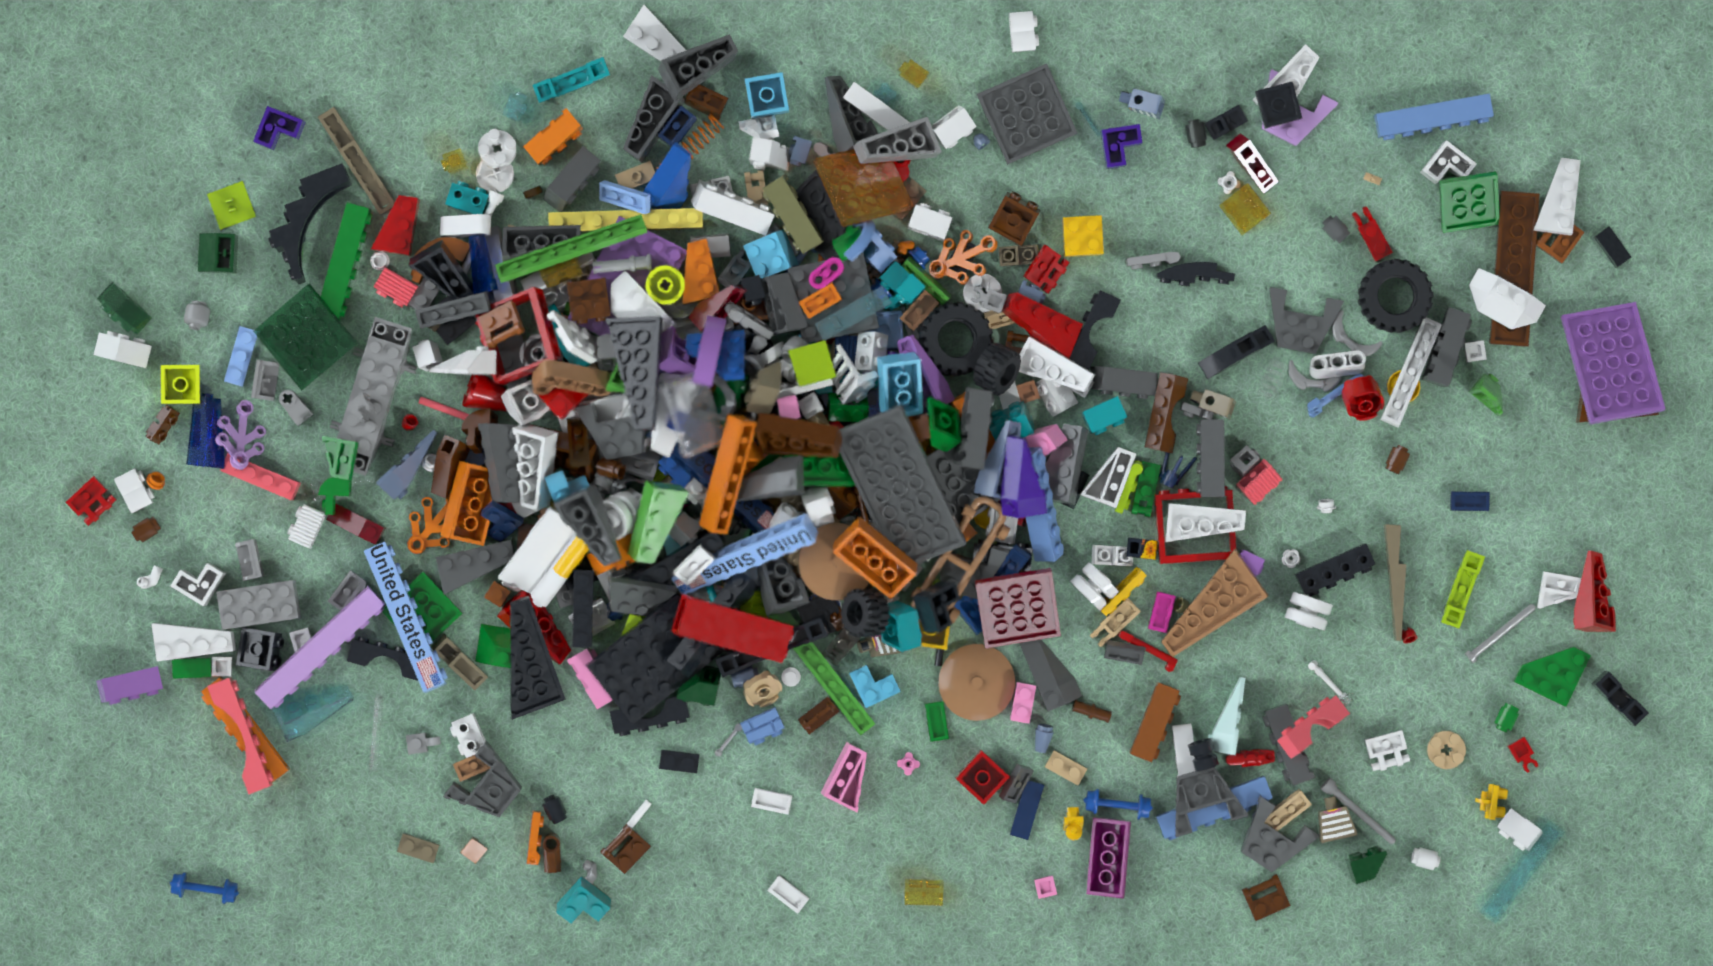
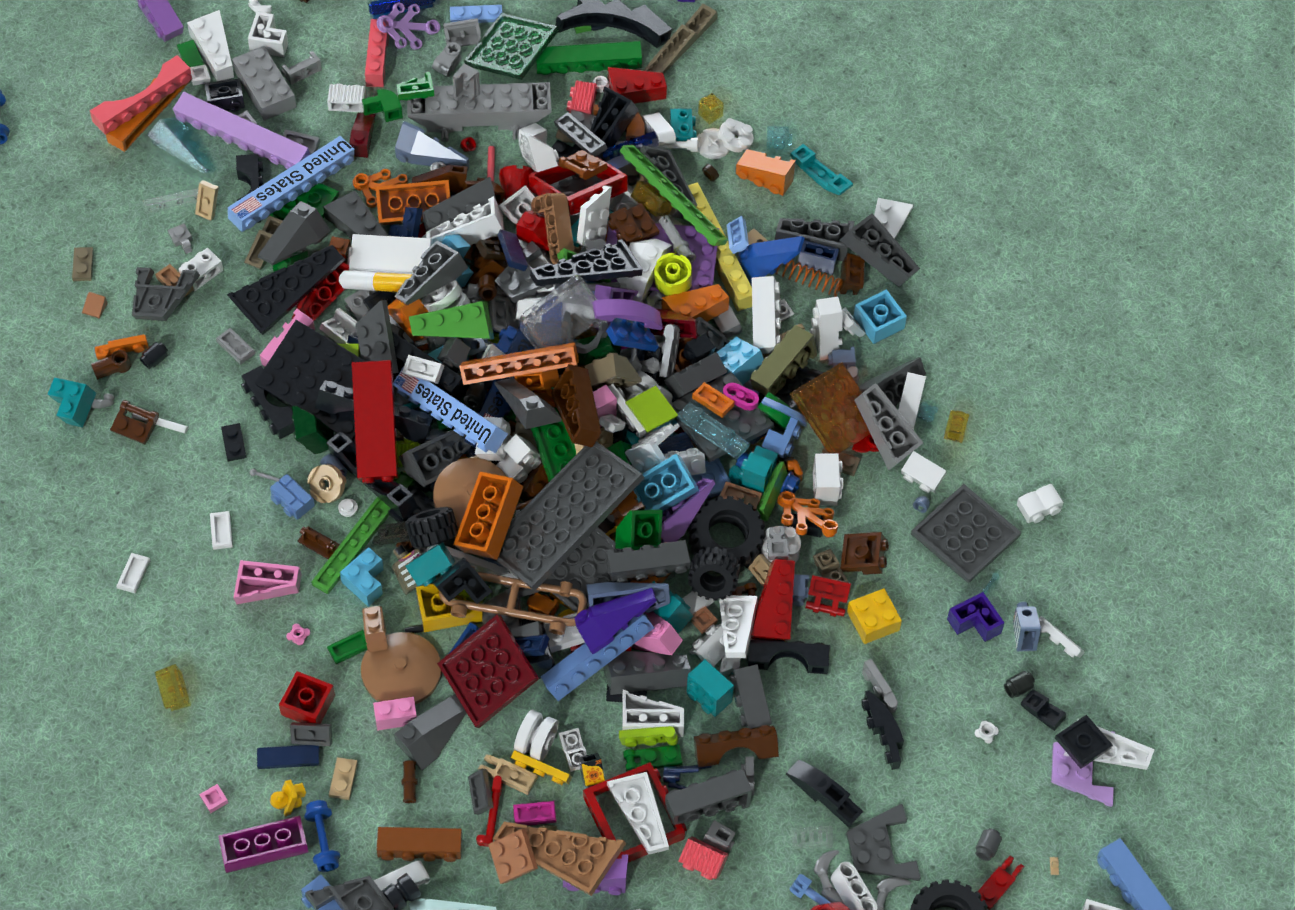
camera: 70 degrees right, 30 degrees down
dark grey wedge [543,146,601,212] -> none
black brick [572,569,594,648] -> none
sand blue cone [1035,723,1054,753] -> none
dark tan torso [1190,389,1236,420] -> none
clear yellow hinge [1219,183,1271,235] -> none
slope [1226,133,1279,193] -> none
none -> tan plate [195,180,219,221]
none -> light grey plate [216,328,255,365]
none -> dark grey wedge [258,201,330,265]
none -> medium nougat brick [362,606,388,652]
none -> nougat plate [488,829,538,884]
none -> dark blue tile [497,229,528,271]
none -> white hinge [1039,616,1085,658]

